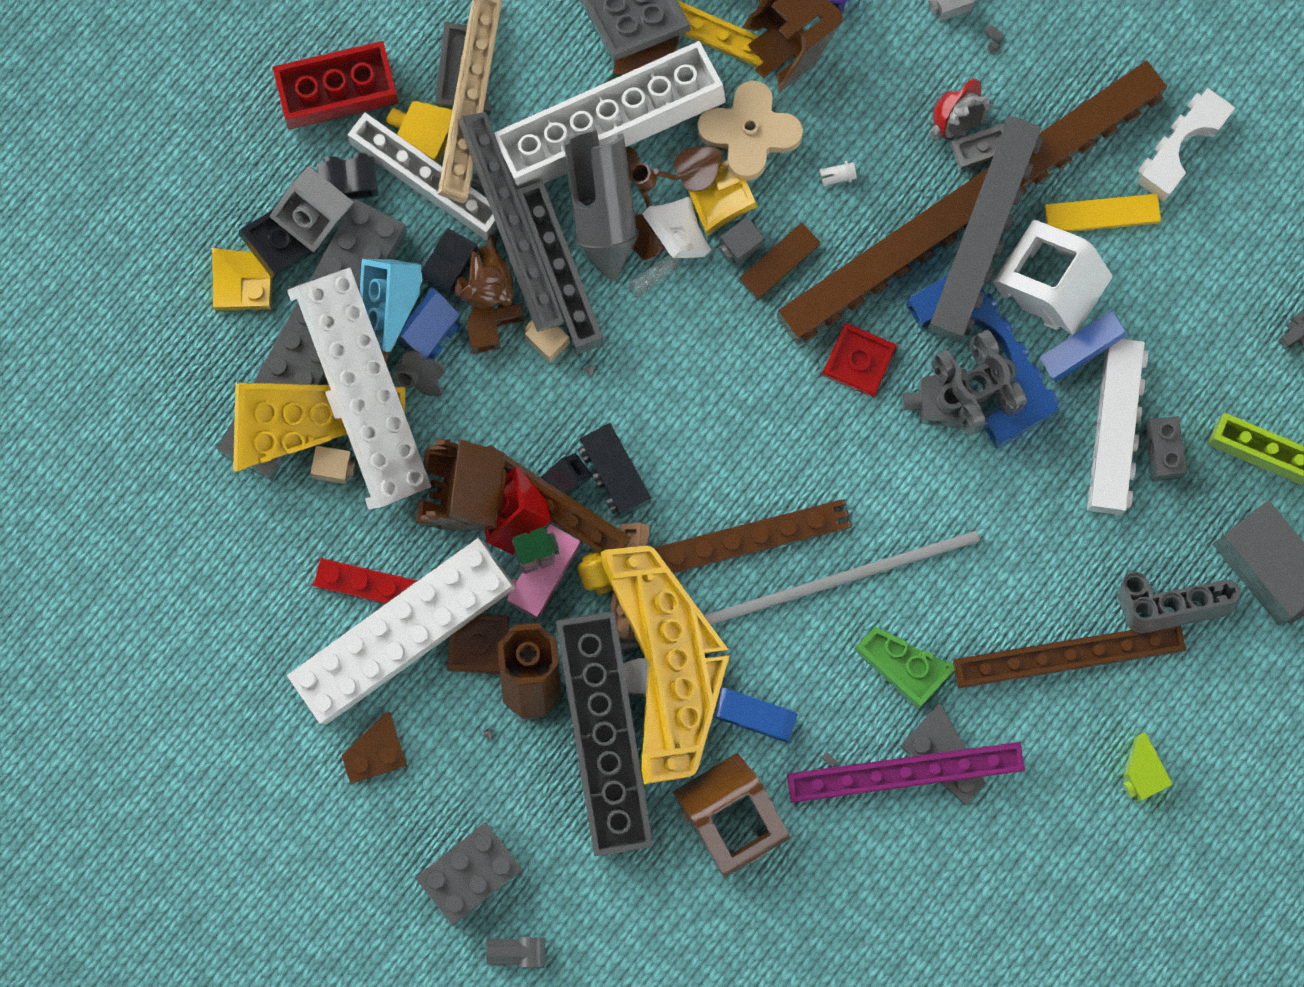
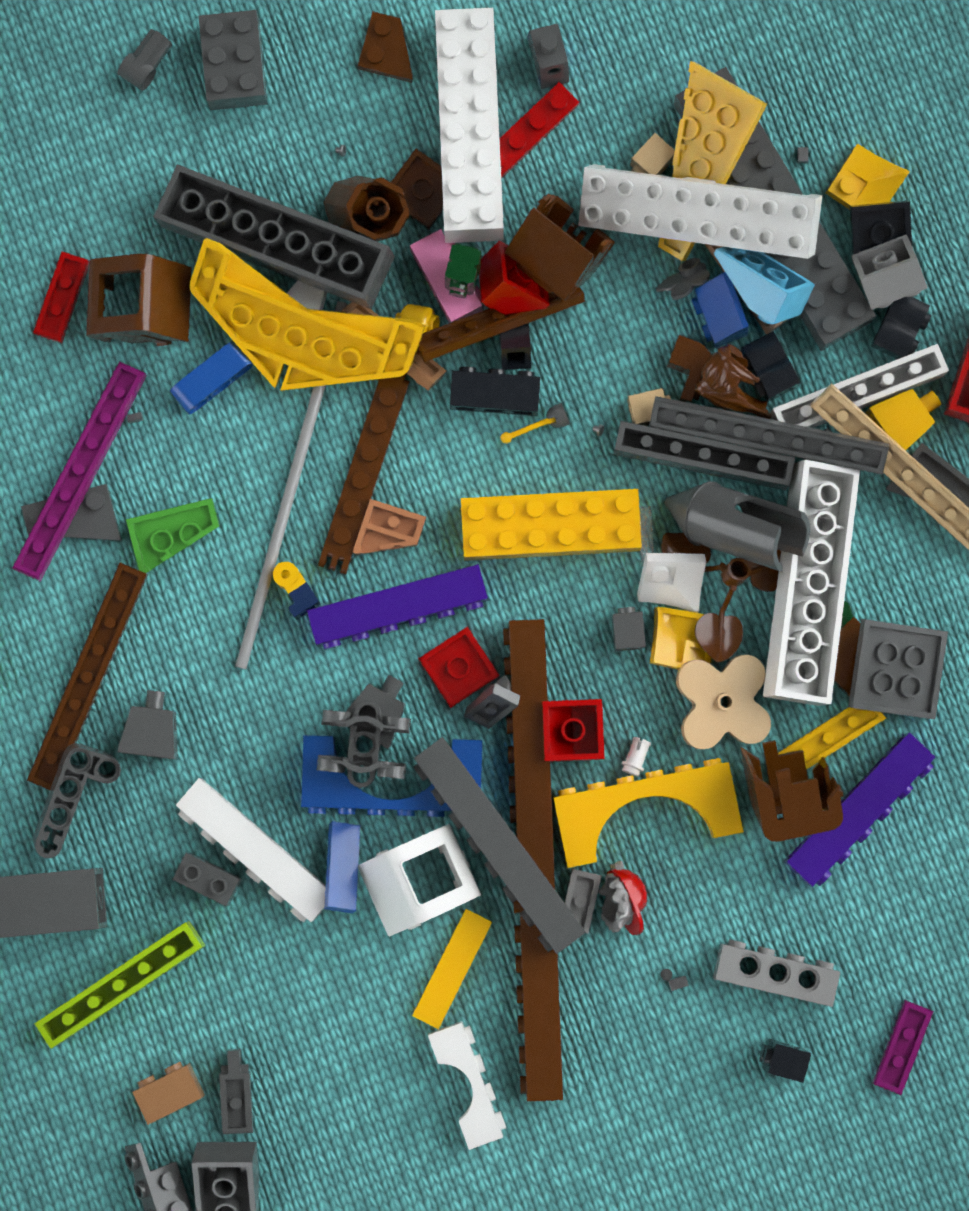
camera: 130 degrees right, 5 degrees up
reddish brown tile [739,222,821,301] -> none
none -> red tile [33,251,90,344]
none -> dark grey torso [118,690,178,760]
none -> leg [273,562,321,620]
none -> dark purple brick [307,564,488,650]
none -> nougat wing [352,499,426,555]
none -> yellow brick [461,489,642,561]
none -> dark grey tile [464,675,520,729]
none -> hinge [500,403,570,444]
none -> dark grey torso [527,24,569,89]
none -> red slope [542,699,605,761]
none -> yellow arch [553,758,744,868]
none -> flat silver piece [797,147,809,163]

